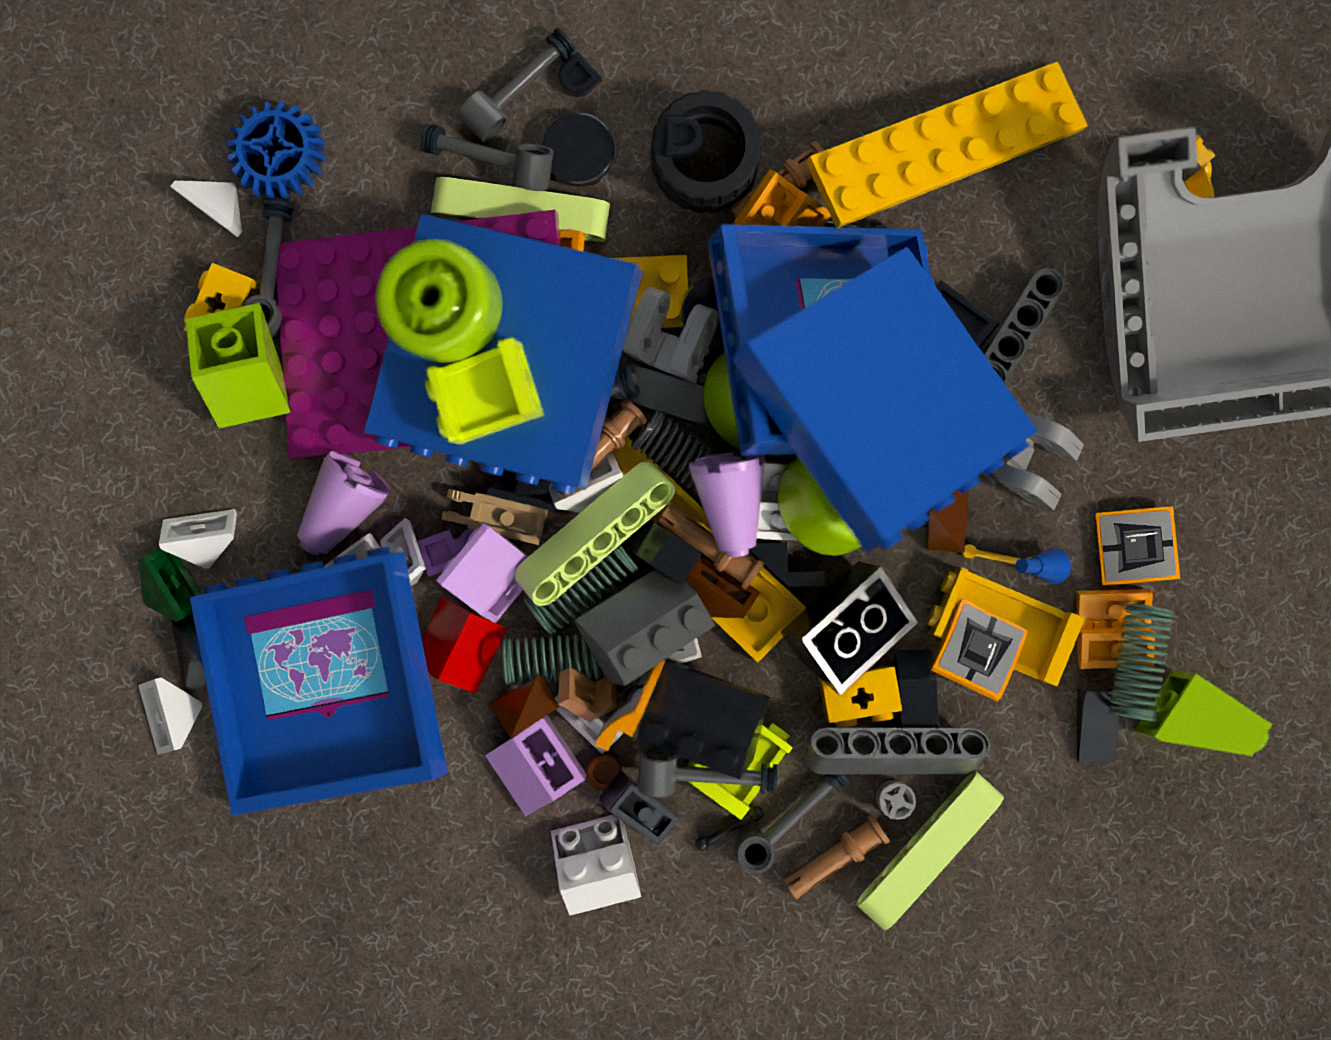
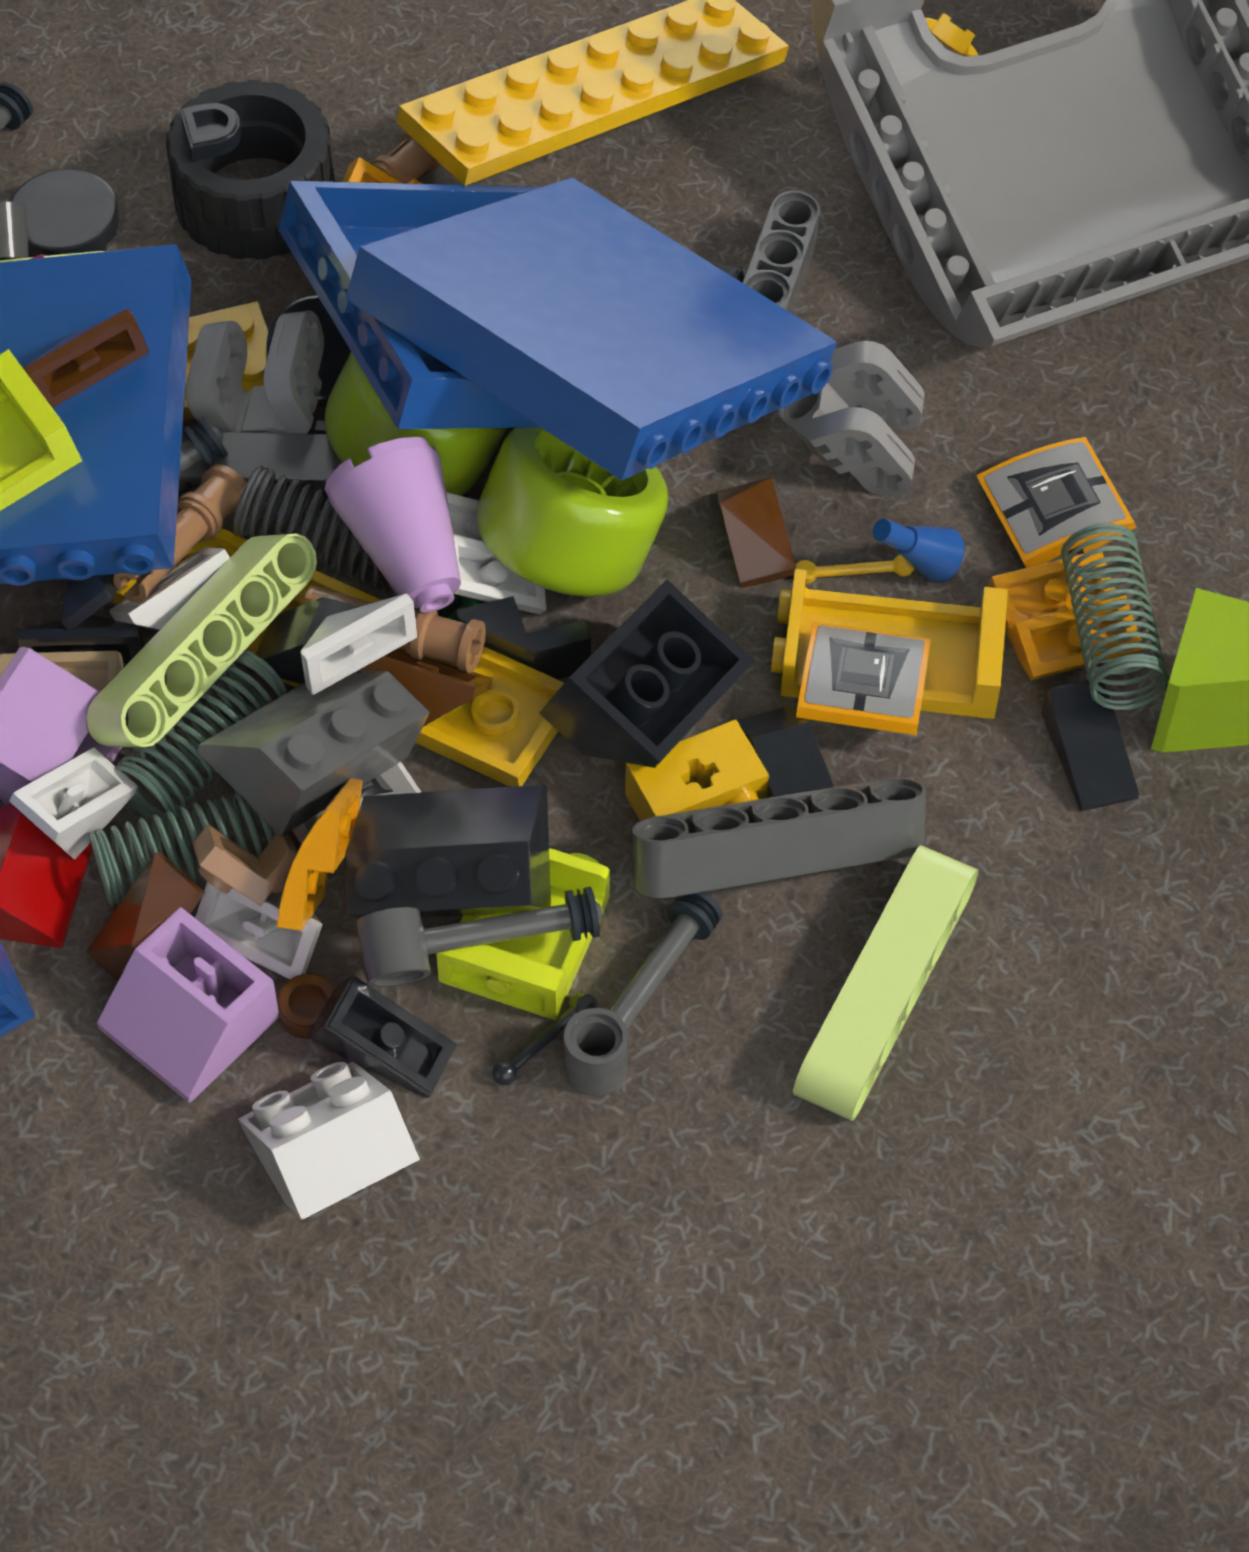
camera: 15 degrees left, 30 degrees down
black tile [559,52,602,97] -> none
medium nougat pin [784,814,891,899] -> none
light grey wheel [875,779,916,820] -> none
none -> white slope [9,747,138,860]
none -> reddish brown slope [24,308,149,408]
none -> white slope [300,593,417,695]

